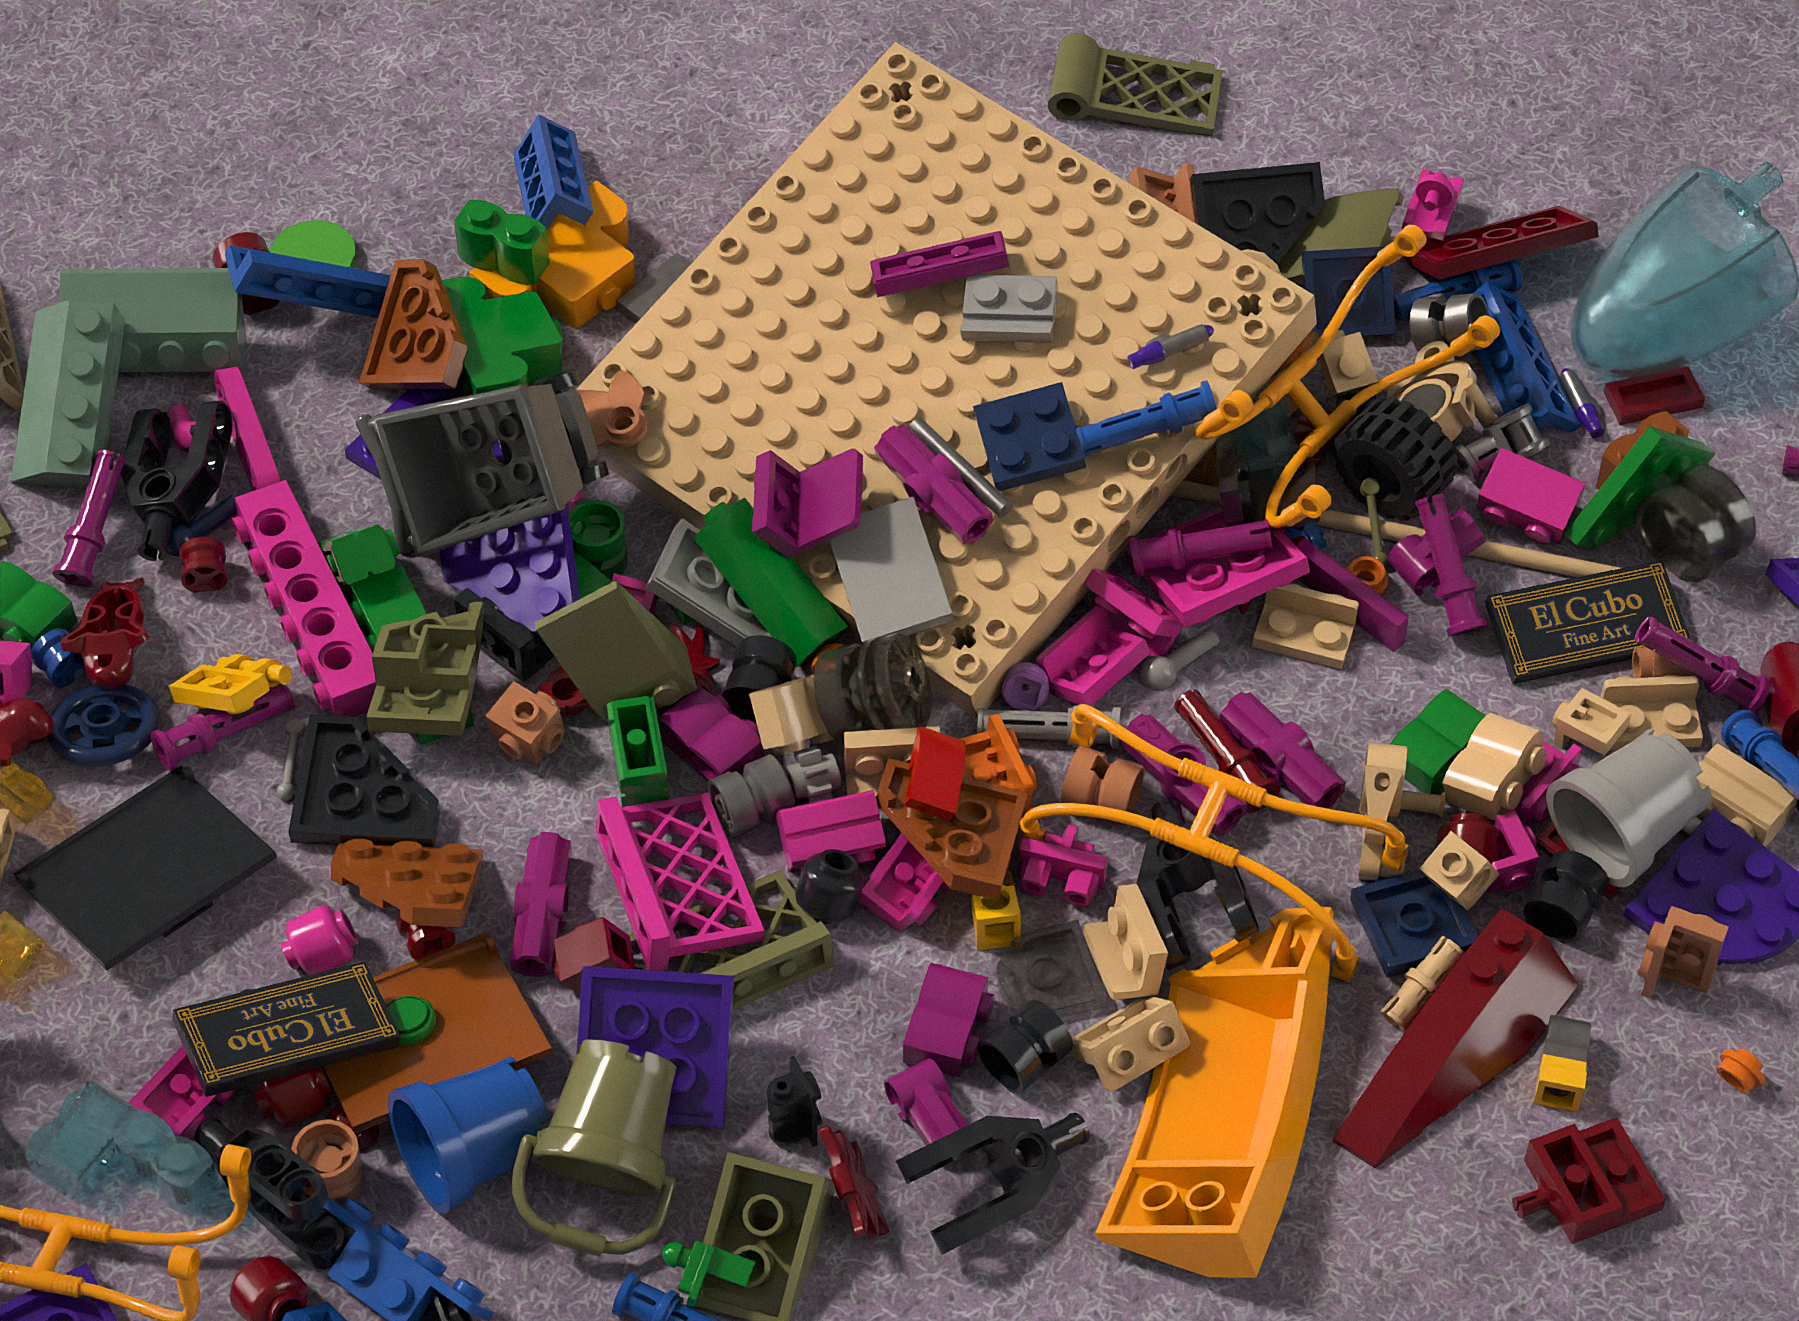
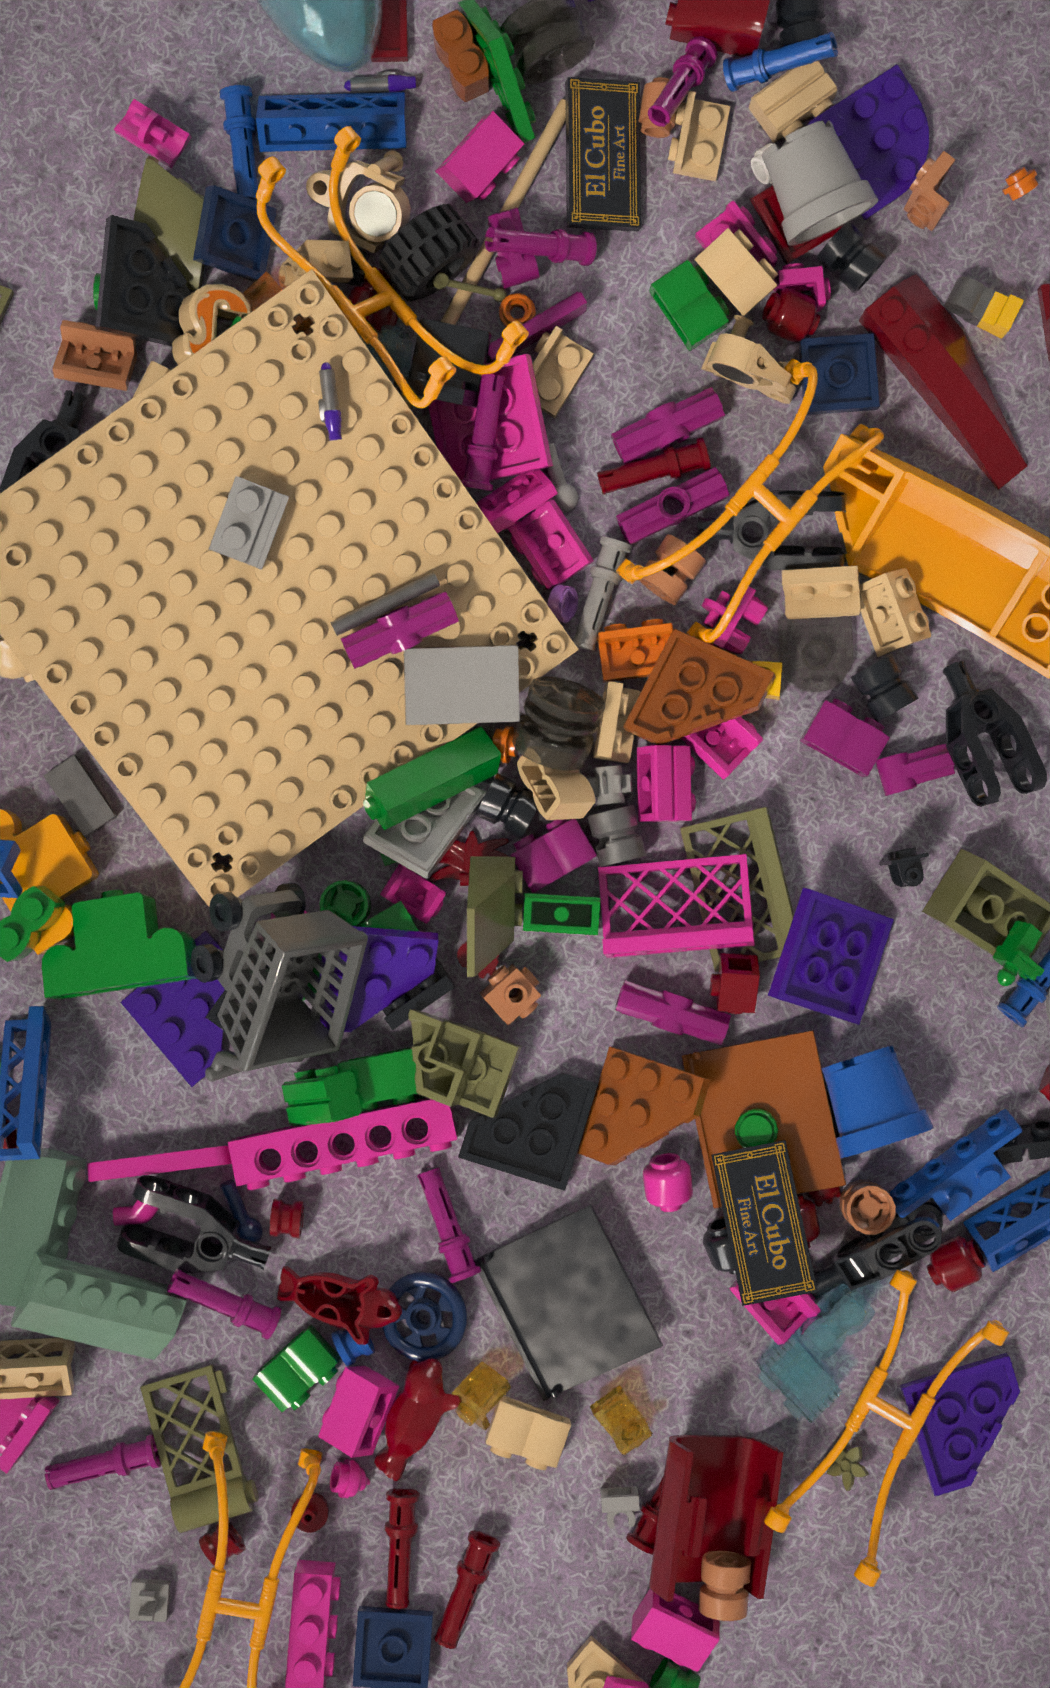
camera: 75 degrees left, 35 degrees up
yellow plate [169,654,293,714] -> none
light grey hinge [276,718,305,801] -> none
dark orange plate [359,259,468,390] -> none
olive piece [511,1040,677,1257] -> none
nougat plate [576,370,647,447] -> none
magenta bracket [752,448,863,558] -> none
black head [795,849,865,924] -> none
dark red piece [819,1125,889,1240] -> none
magenta tile [870,231,1010,298] -> none
red slope [904,726,965,821] -> none
dark blue plate [973,382,1086,491] -> none
blue pin [1076,380,1217,457] -> none
tan pin [1380,936,1465,1032] -> none
dark red tile [1405,206,1599,279] -> none
flat silver wheel [1410,293,1489,352] -> none
tan brick [1419,831,1499,911] -> none
flat silver connector [1454,404,1551,483] -> none
tan bracket [1552,688,1631,756] -> none

